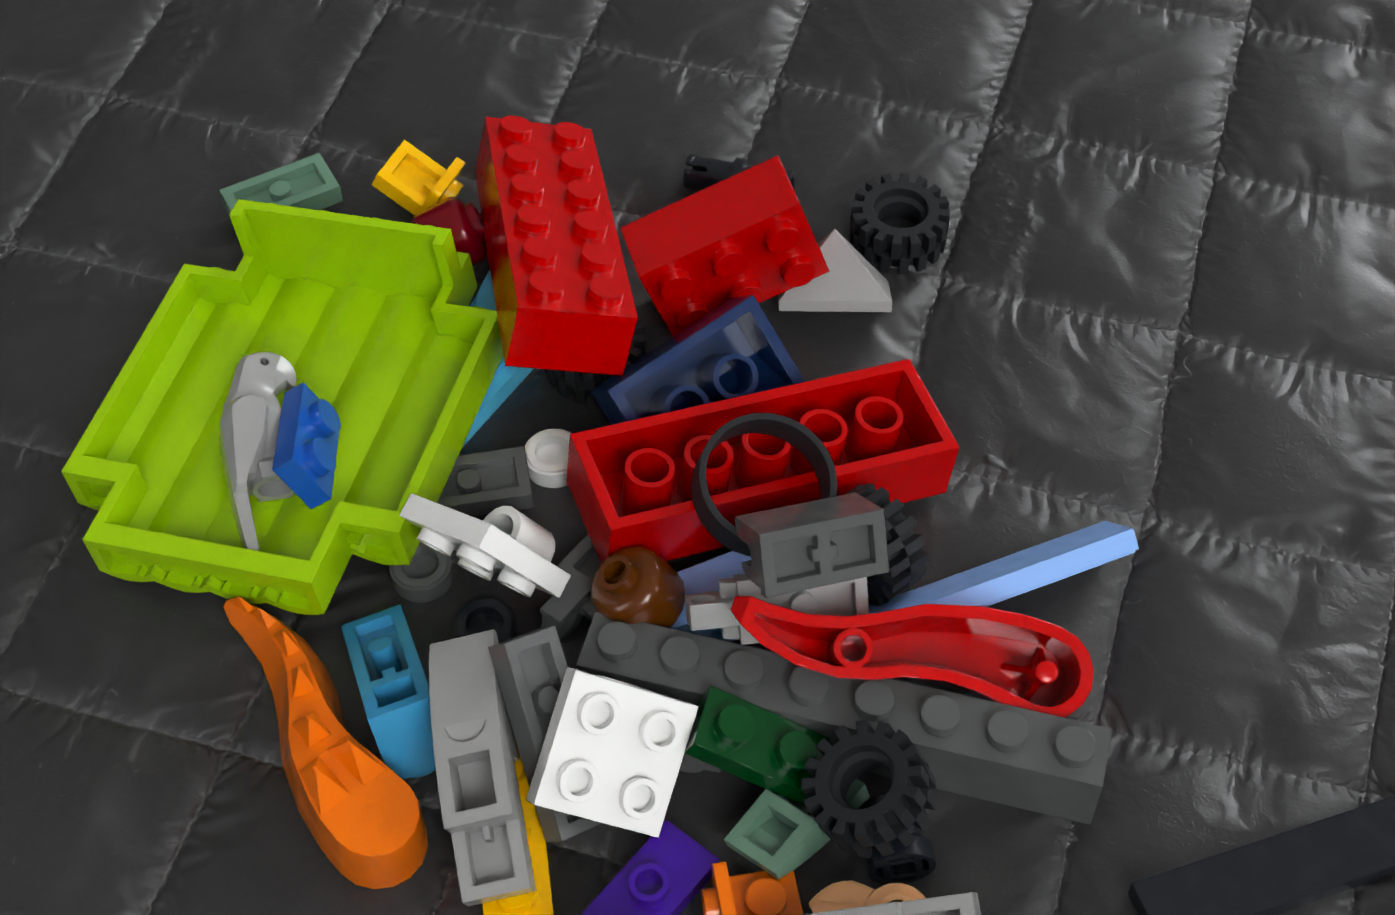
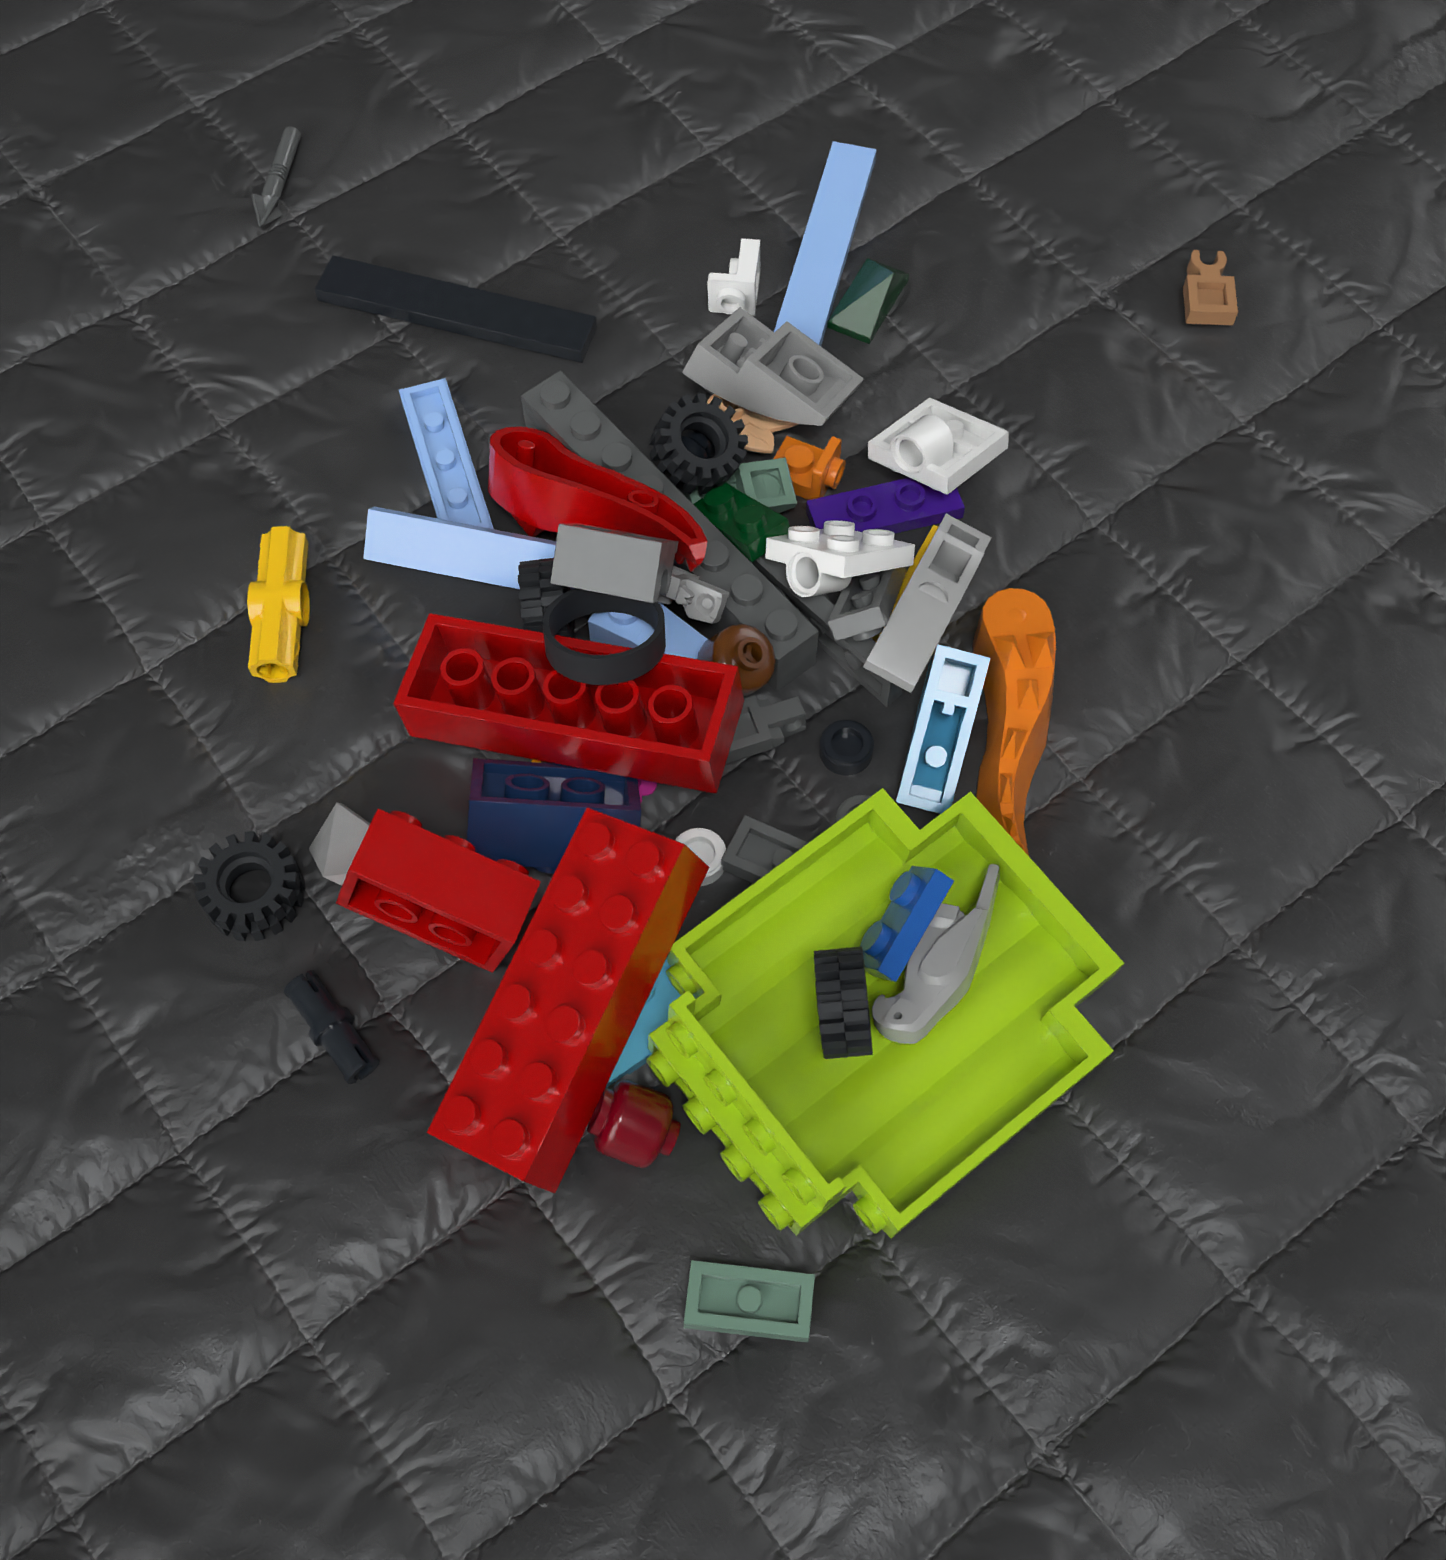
camera: 145 degrees left, 10 degrees up
yellow bracket [371,139,466,216] -> none
white plate [399,493,571,598] -> none
none -> yellow piece [247,526,310,683]
none -> light blue tile [399,378,494,529]
none -> black tyre [814,947,873,1059]

